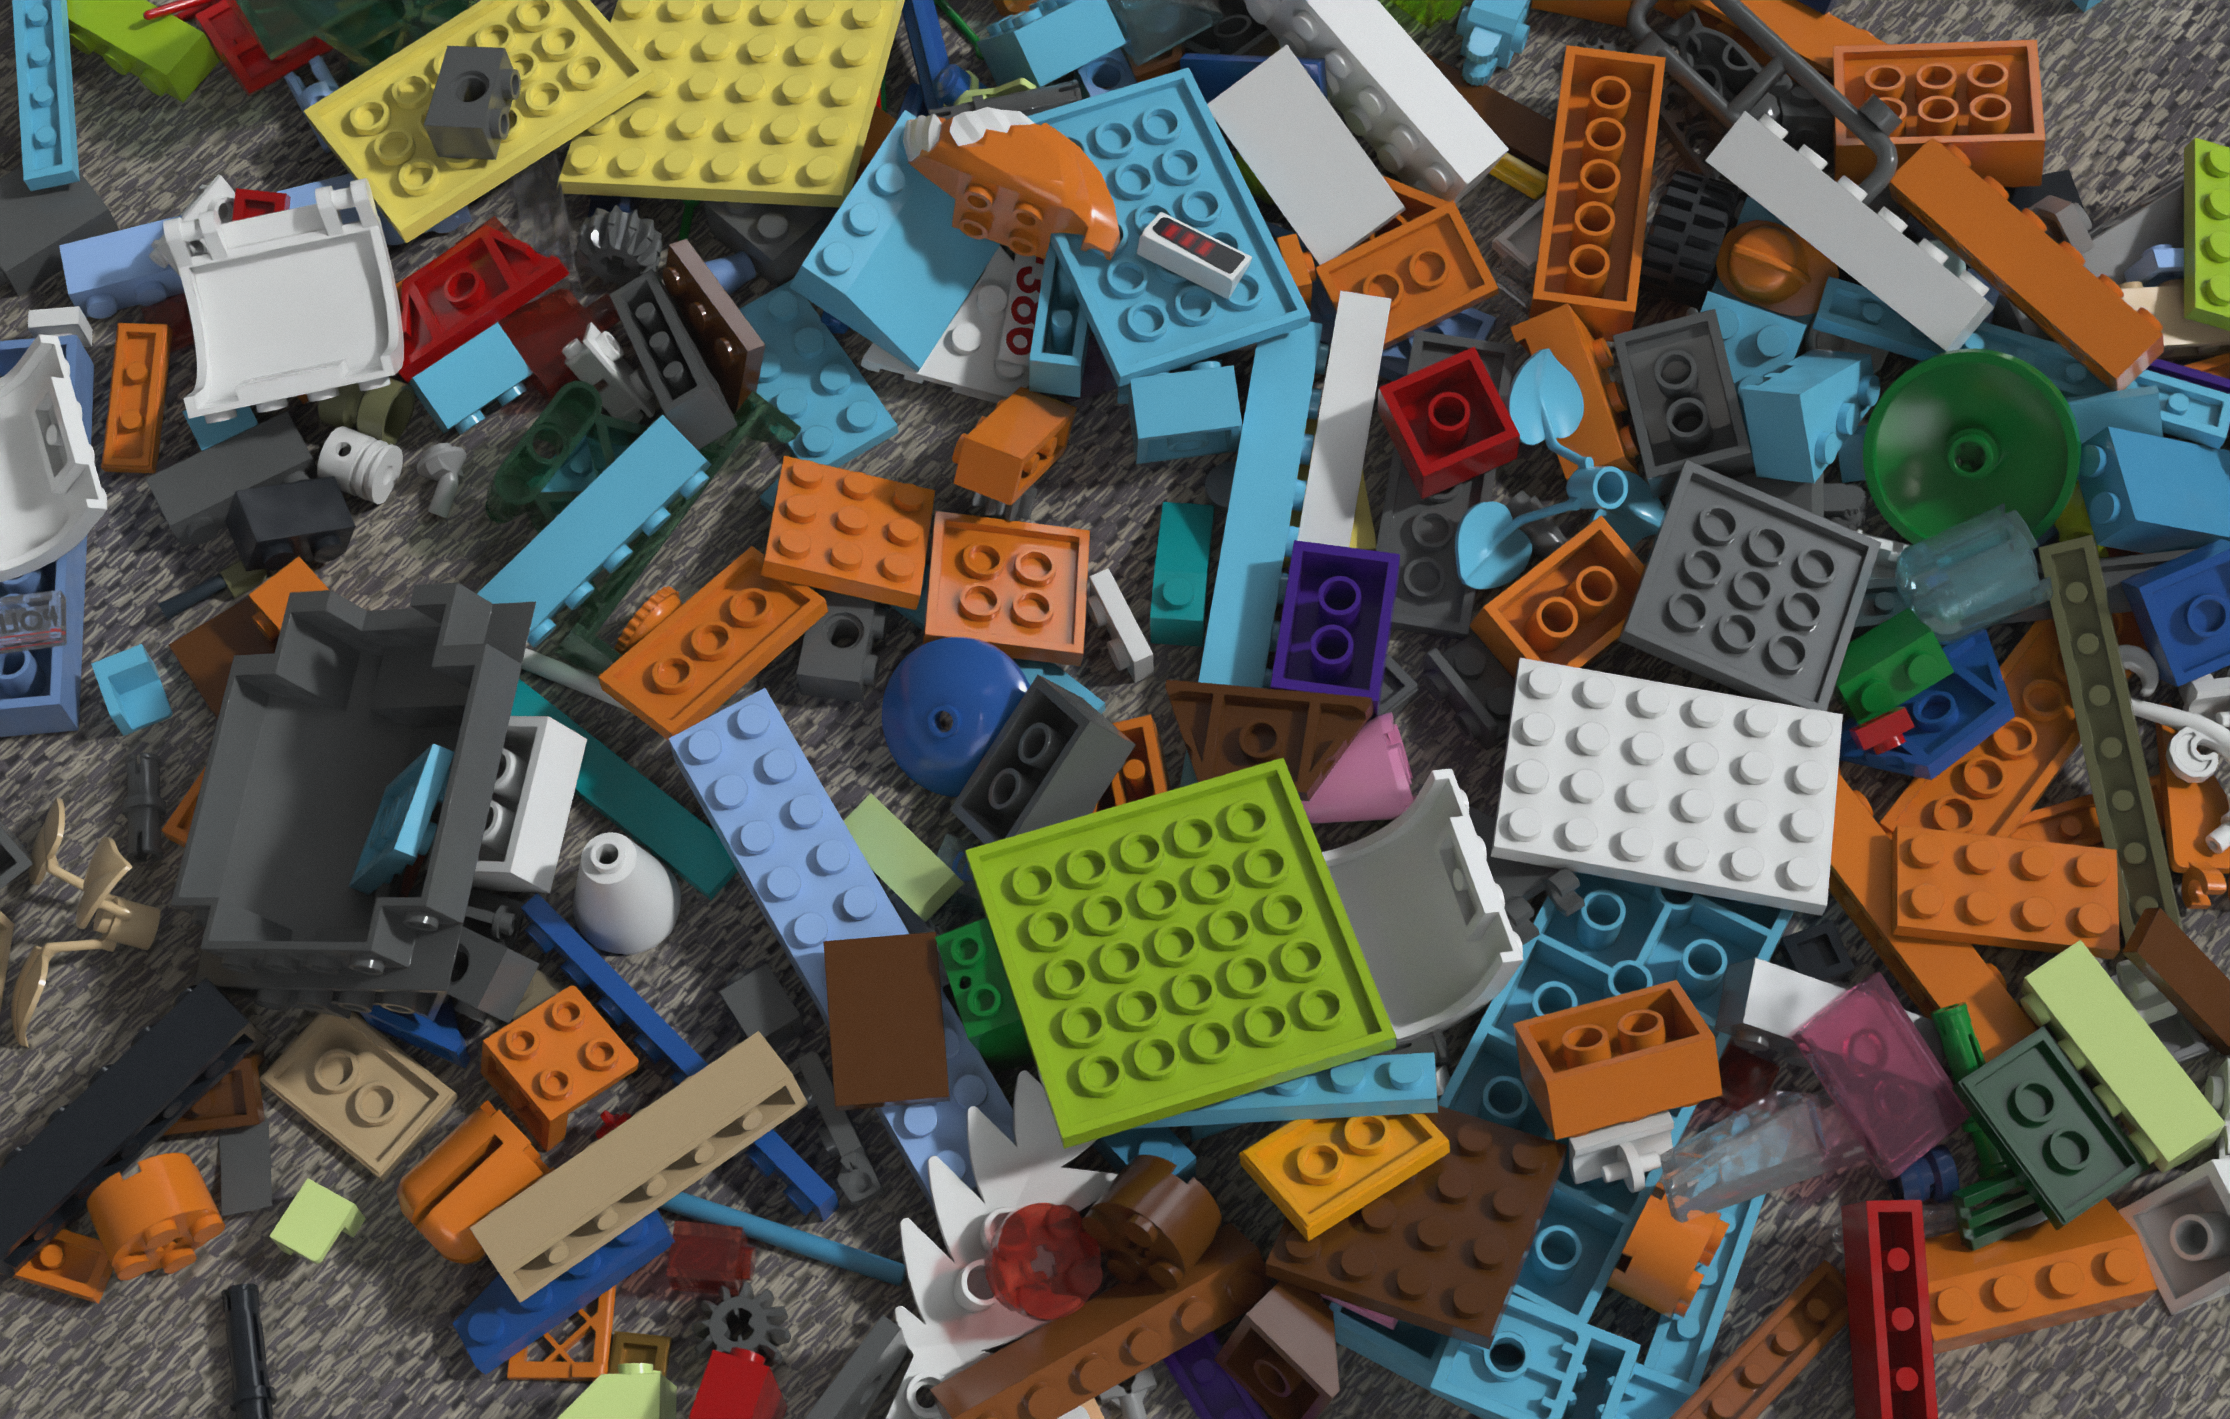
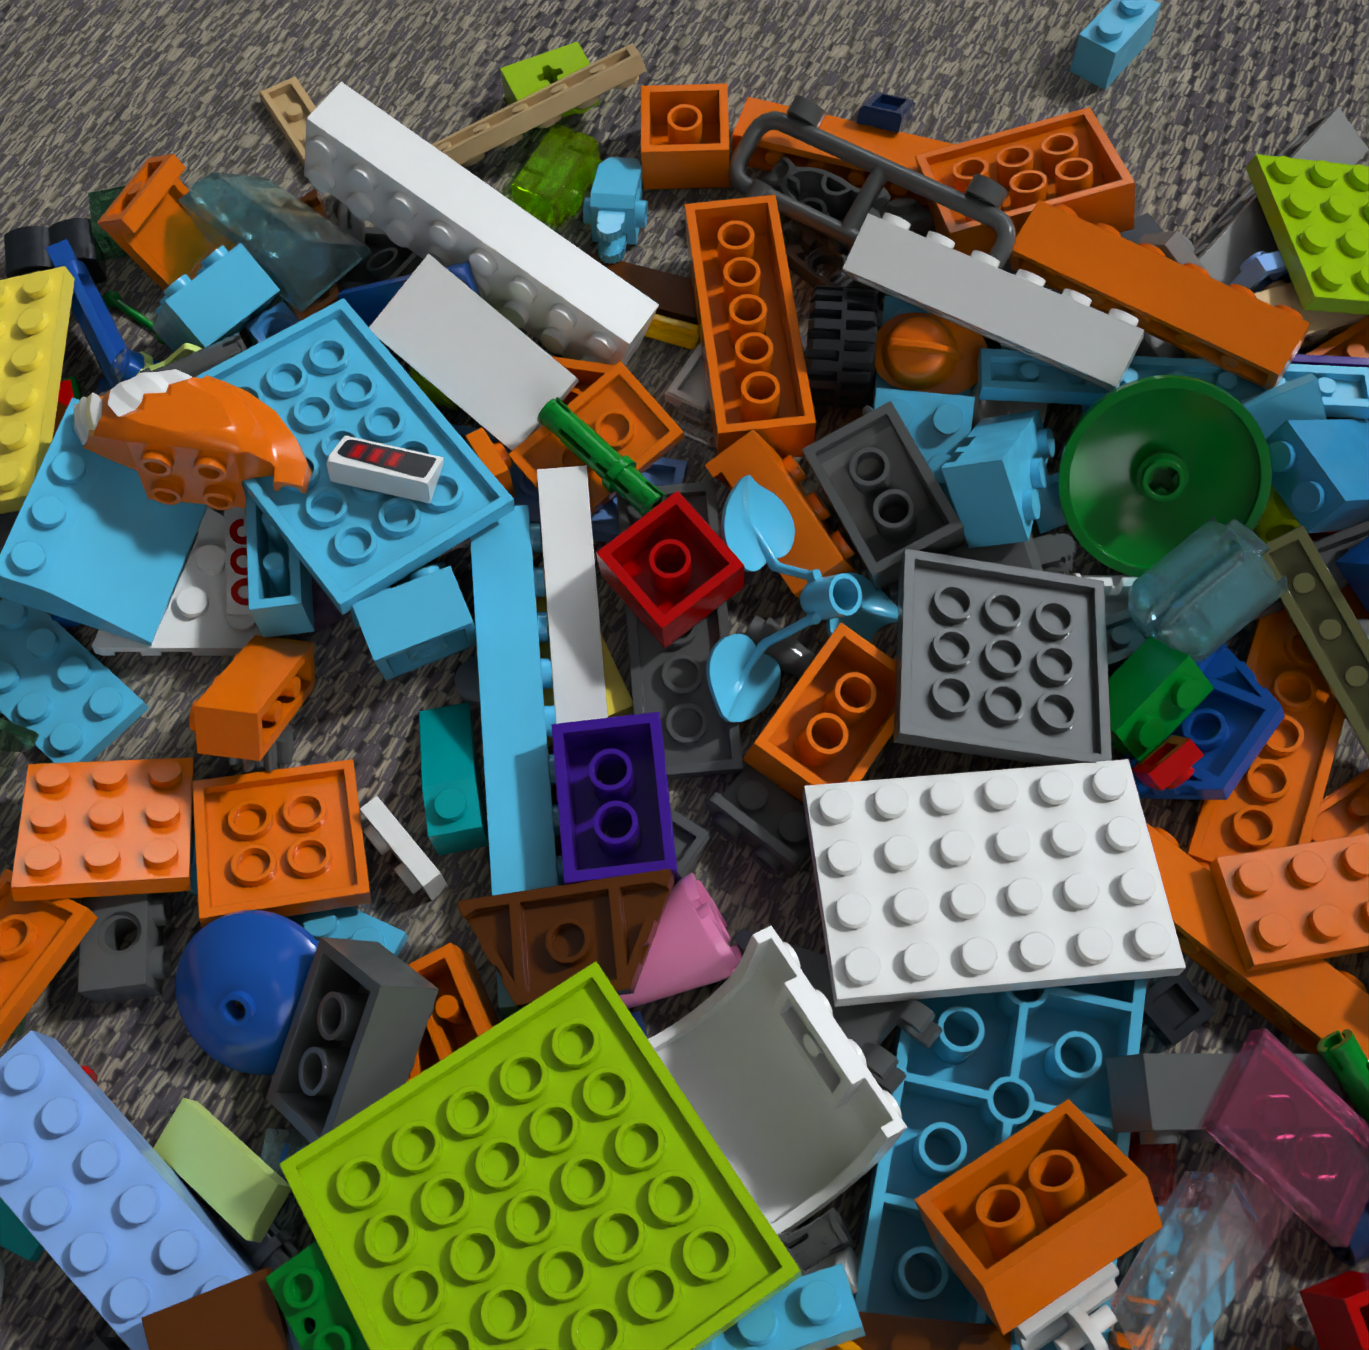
camera: 15 degrees left, 0 degrees up
none -> green pin [537,397,666,517]

